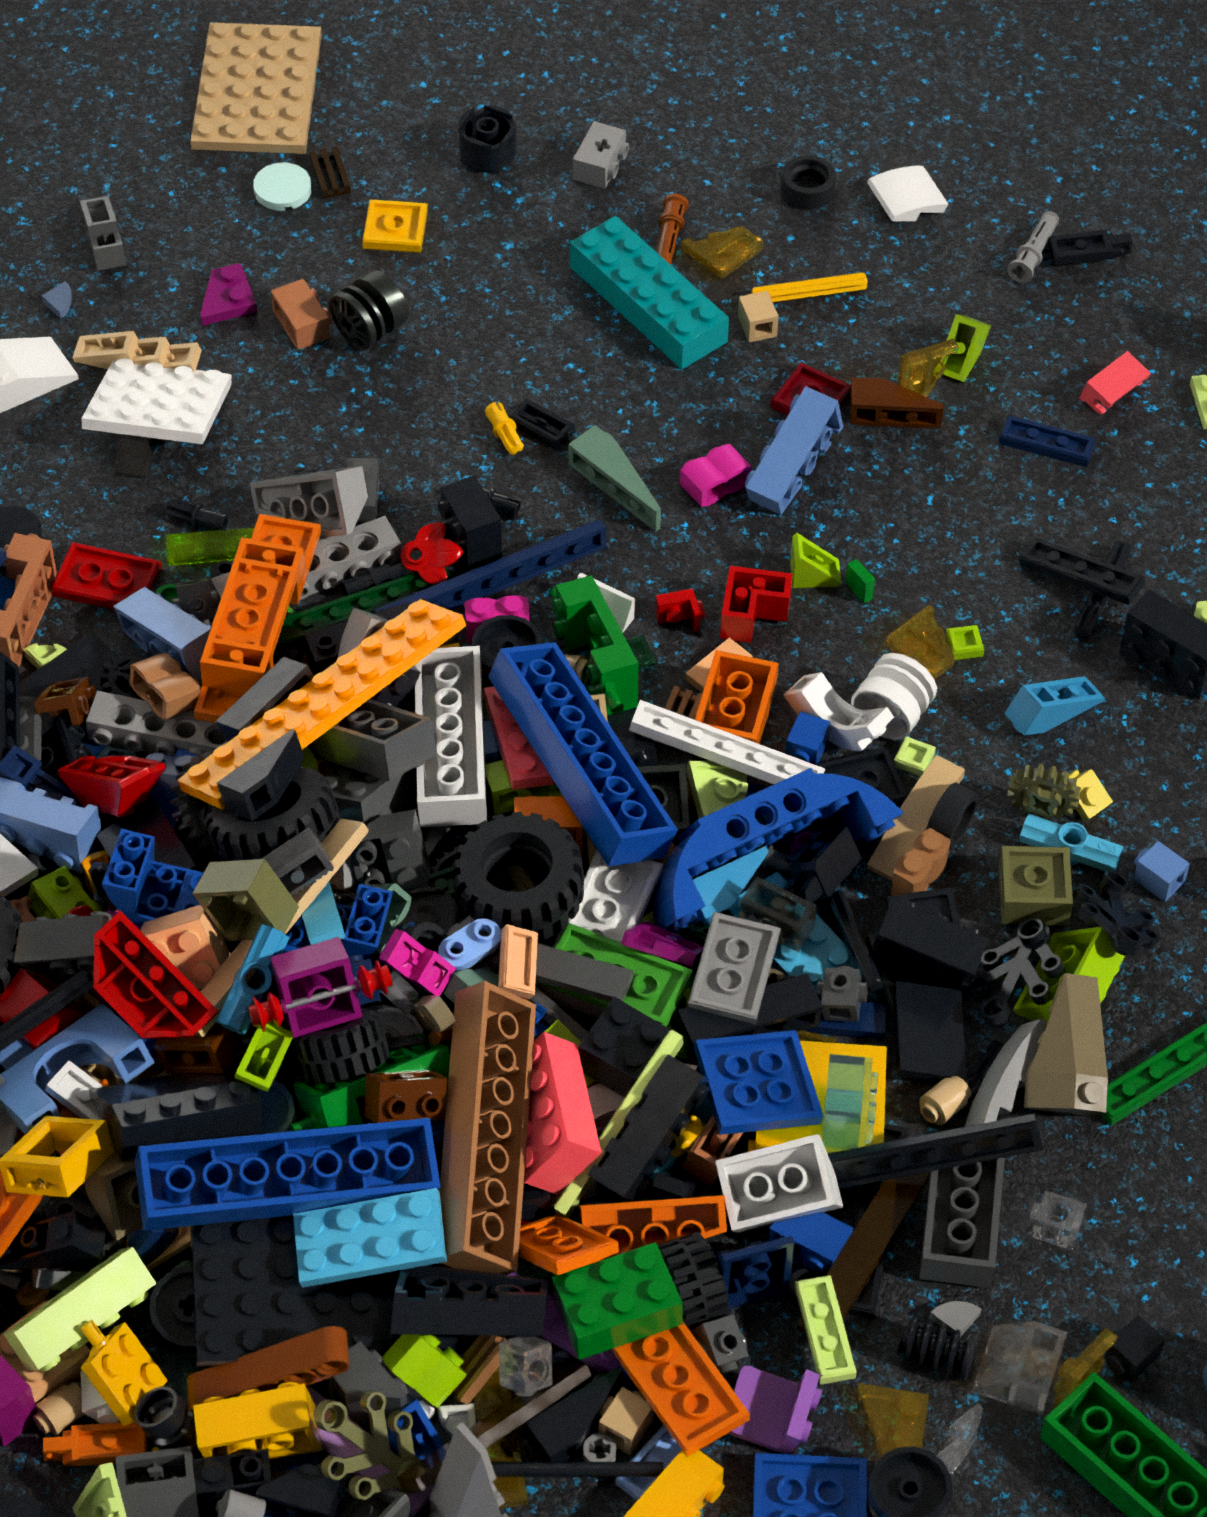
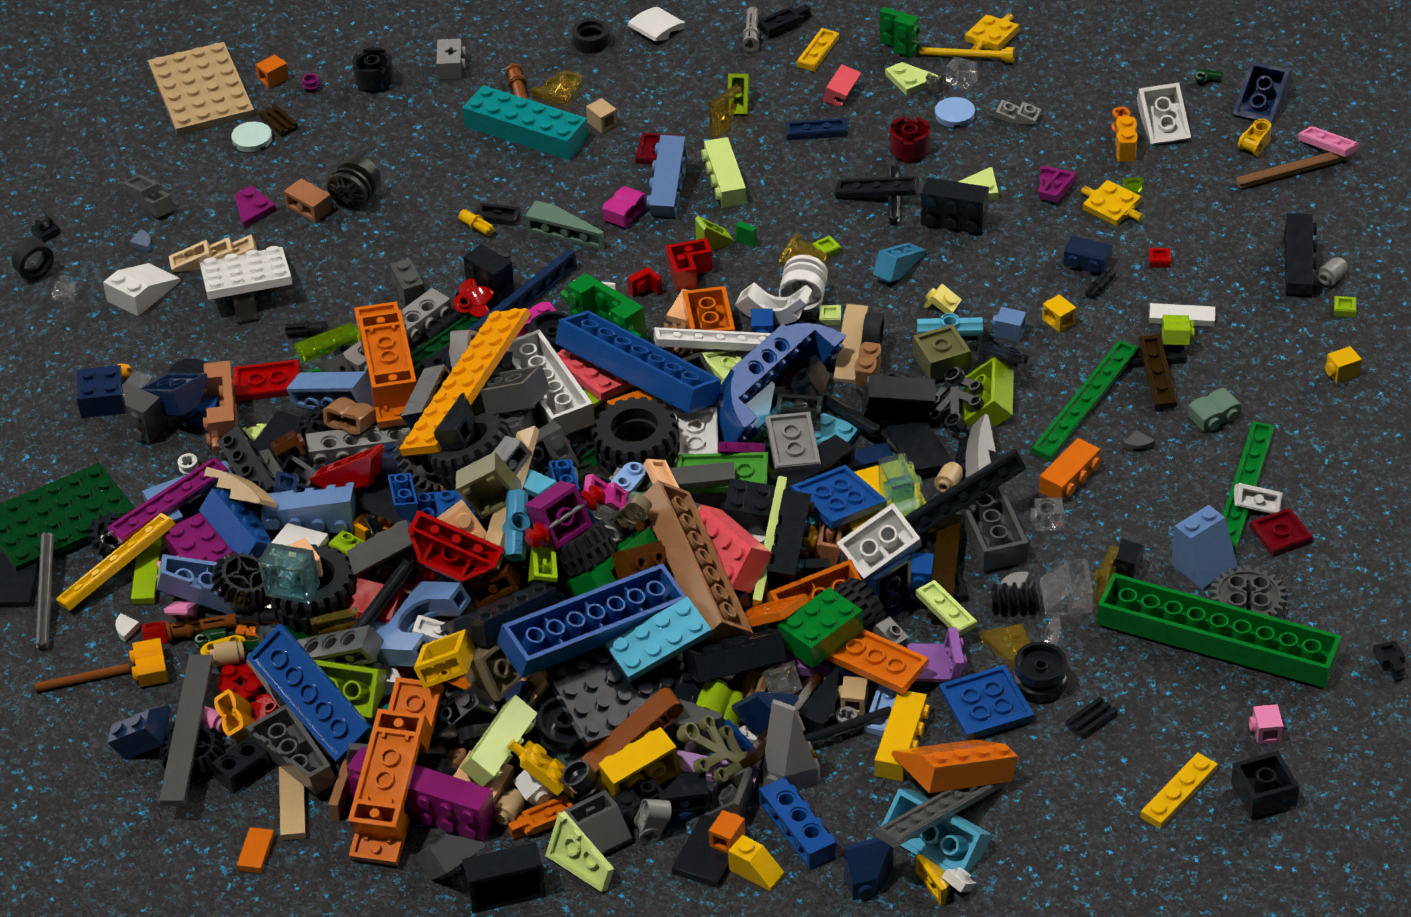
camera: 20 degrees left, 10 degrees down
light grey wedge [250,466,368,537] -> none
yellow tile [362,200,428,253] -> none
yellow axle [752,272,867,302] -> none
dark grey brick [817,966,868,1022] -> none
reddish brown slope [850,377,944,429] -> none
olive gear [1007,764,1081,820] -> none
dark tan wedge [1024,973,1108,1116] -> none
none -> orange brick [255,54,289,89]
none -> magenta plate [301,73,321,91]
none -> yellowish green brick [701,137,746,208]
none -> dark blue slope [732,691,799,734]
none -> yellow tile [796,28,839,72]
none -> dark red brick [889,116,930,164]
none -> orange brick [1039,438,1101,503]

